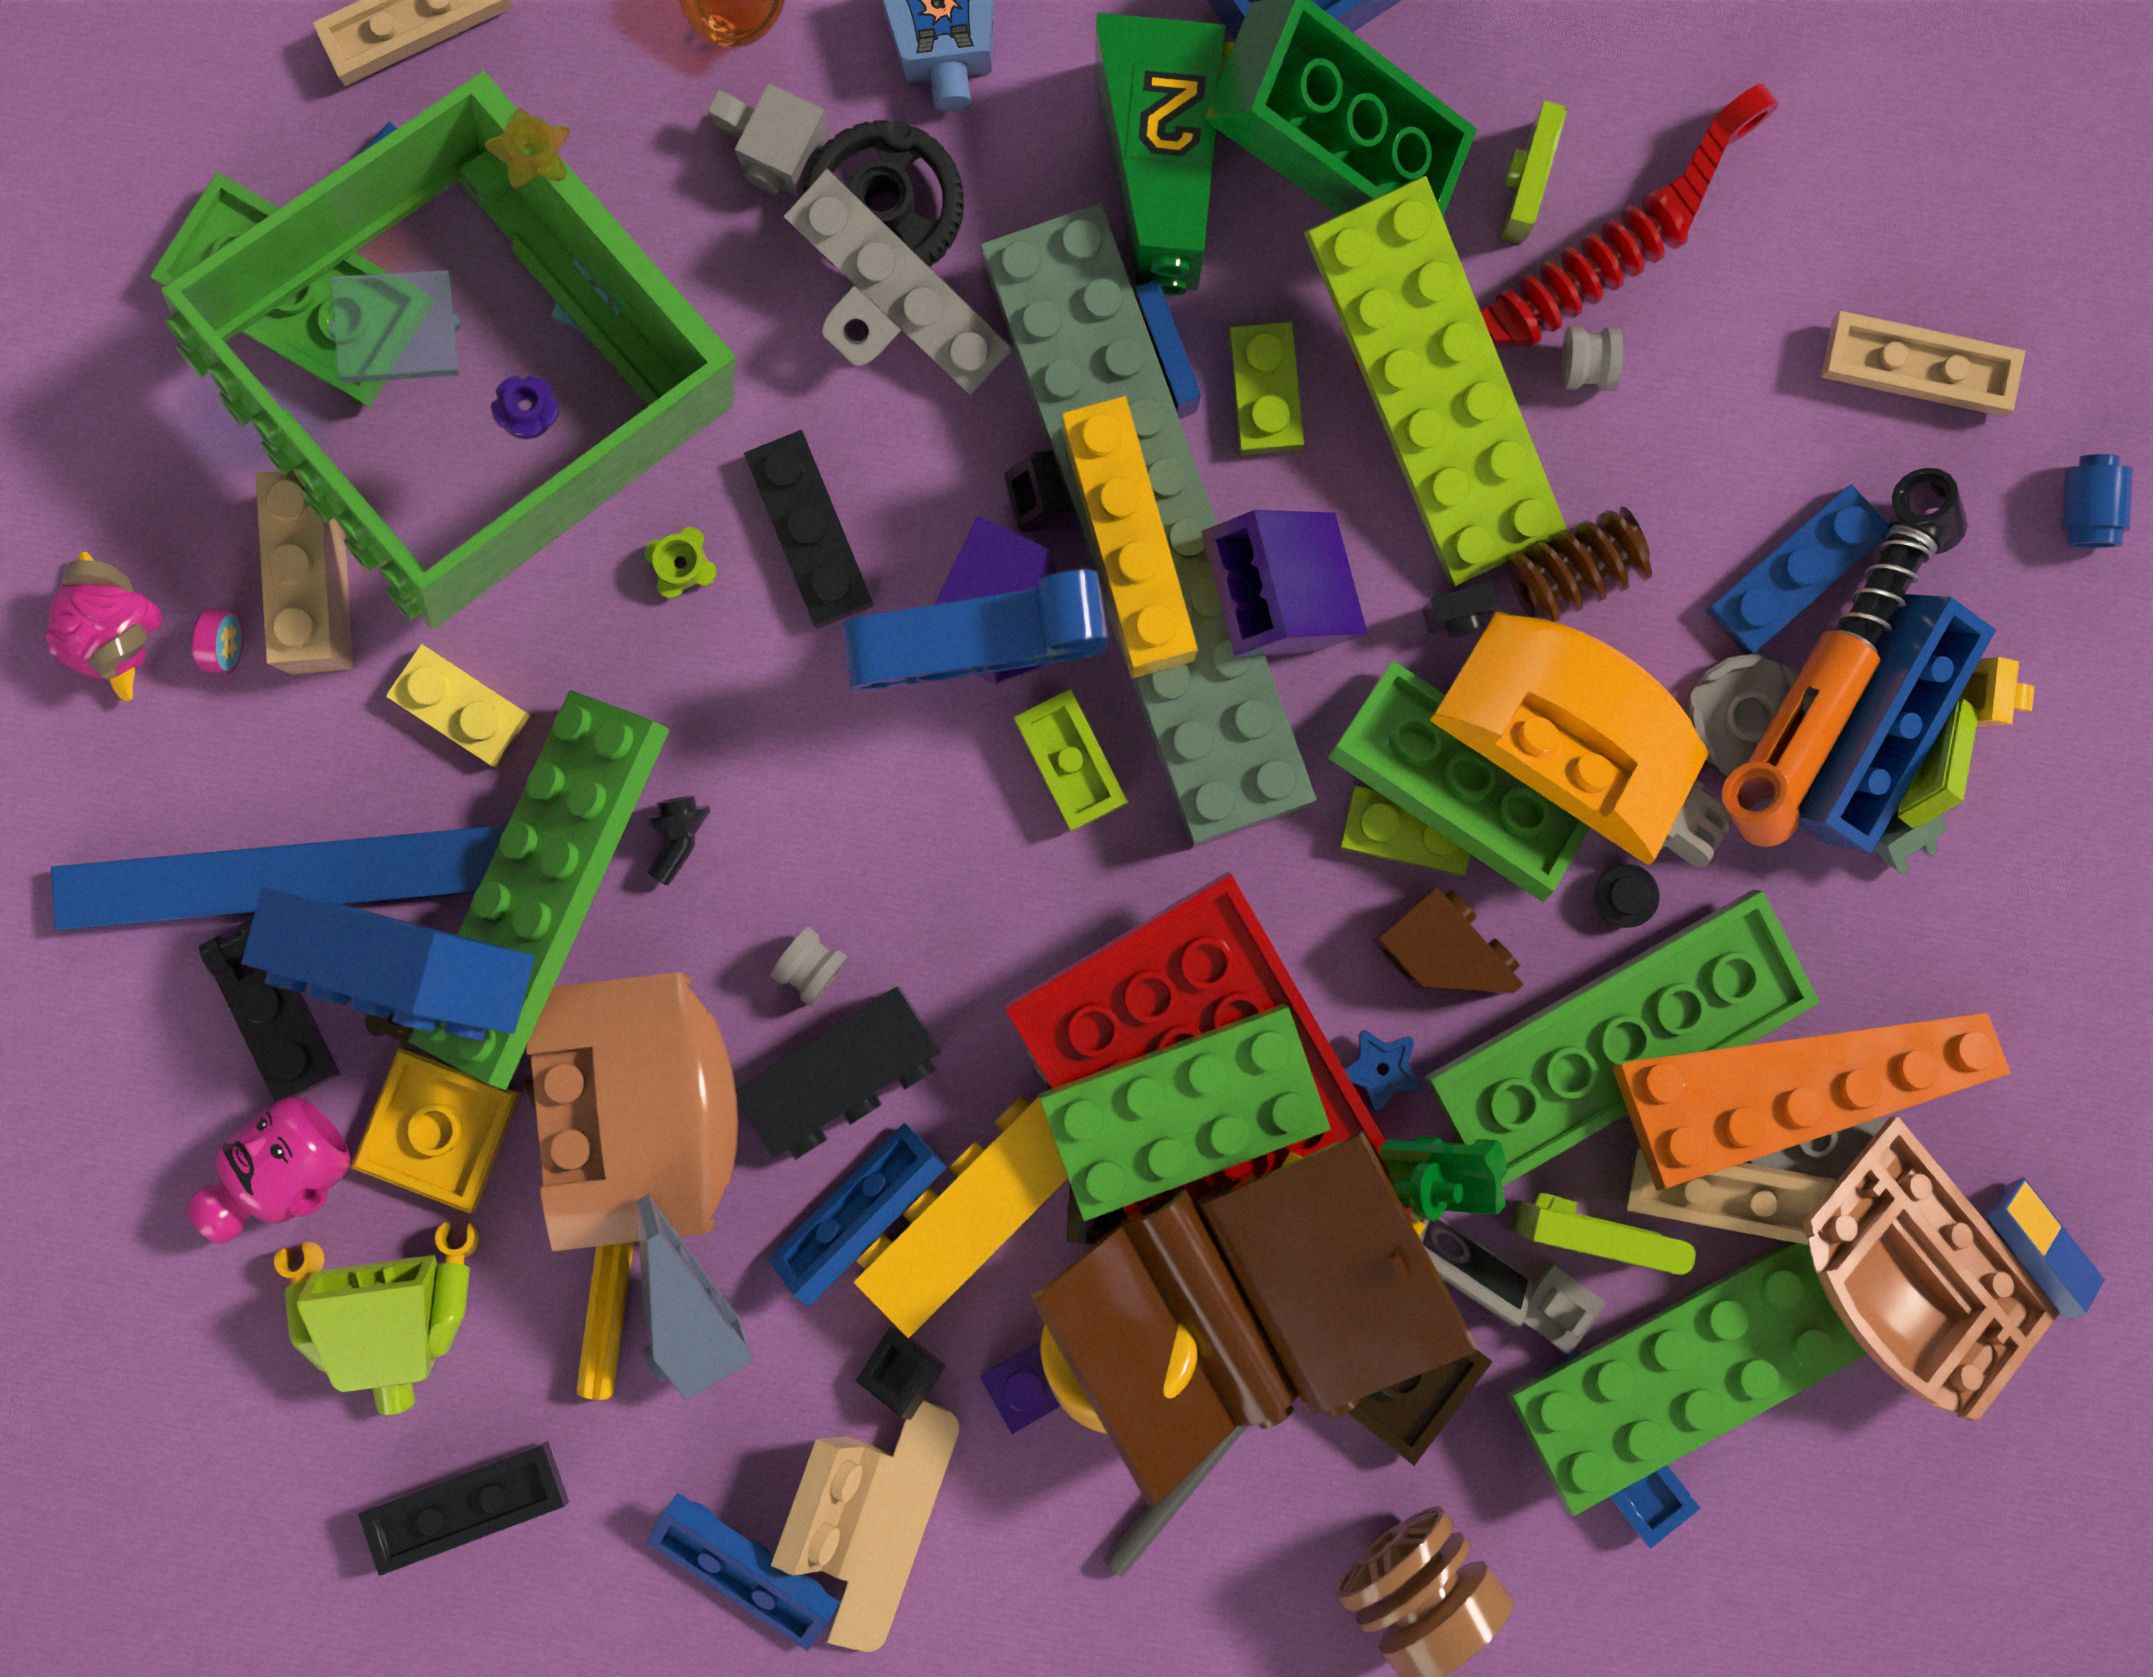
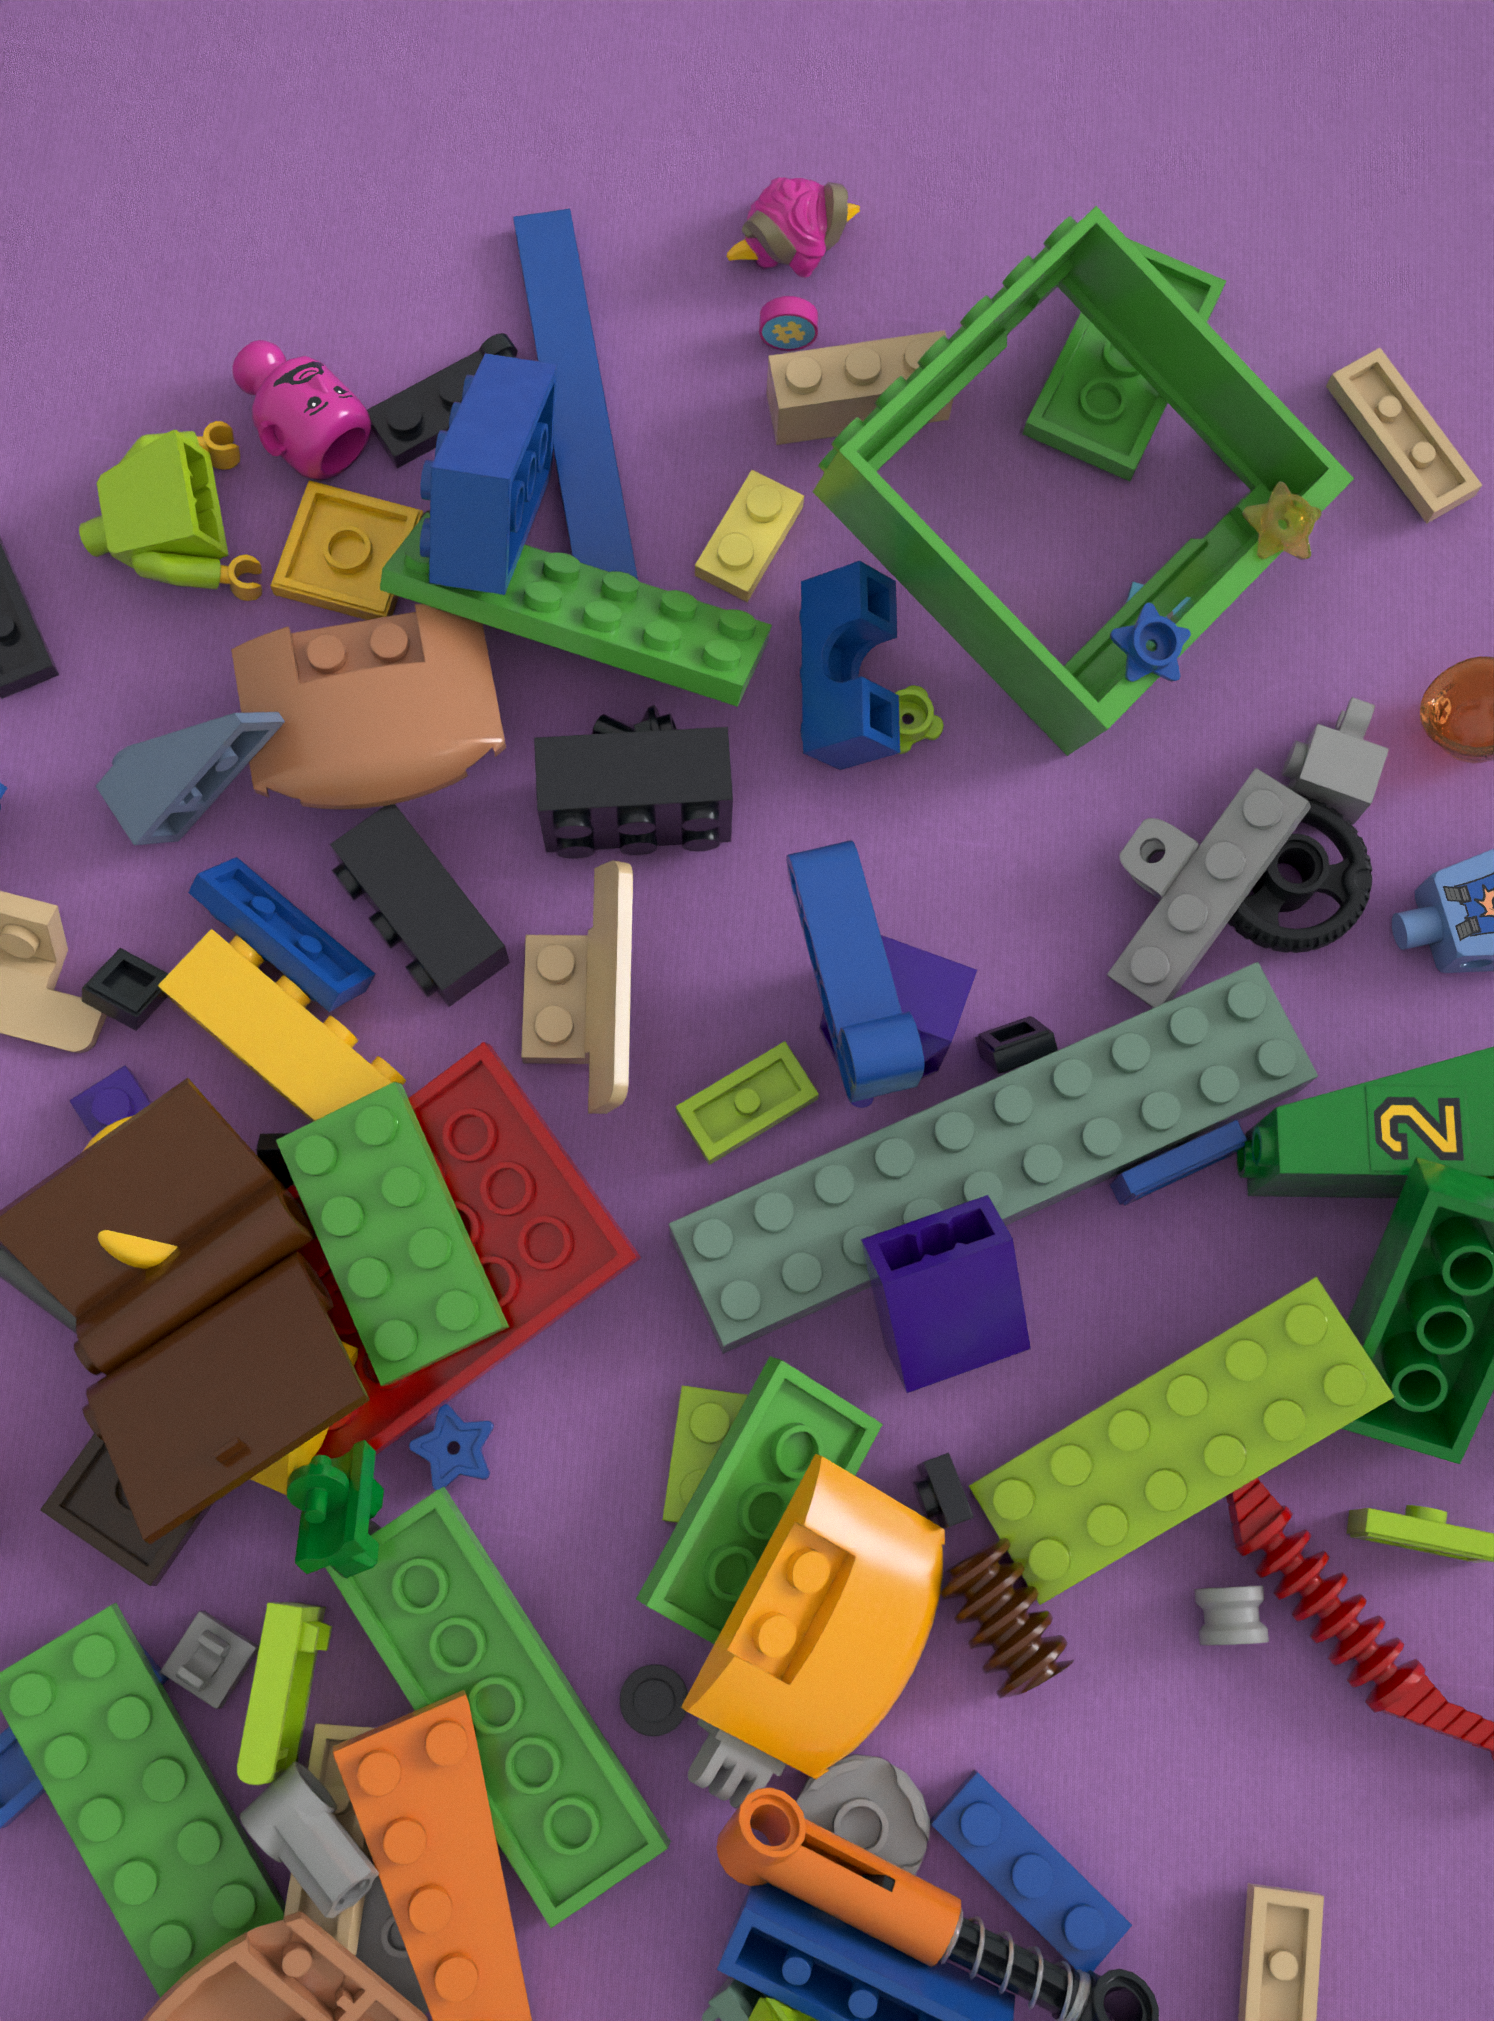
camera: 80 degrees right, 10 degrees down
clear light blue piece [327,270,461,383] -> none
dark purple plate [491,375,559,439] -> none
yellow axle [576,1242,634,1400] -> none
black plate [744,429,874,629] -> none
light grey wheel [770,926,850,1007] -> none
yellow brick [1062,396,1198,679] -> none
lime plate [1228,322,1304,456] -> none
reddish brown slope [1372,887,1524,994] -> none
slope [1419,1217,1533,1327] -> none
none -> light grey piece [240,1762,379,1918]
none -> tan plate [521,860,633,1114]
none -> black brick [534,727,733,859]
none -> blue arch [799,560,900,770]
none -> blue plate [1110,603,1191,682]

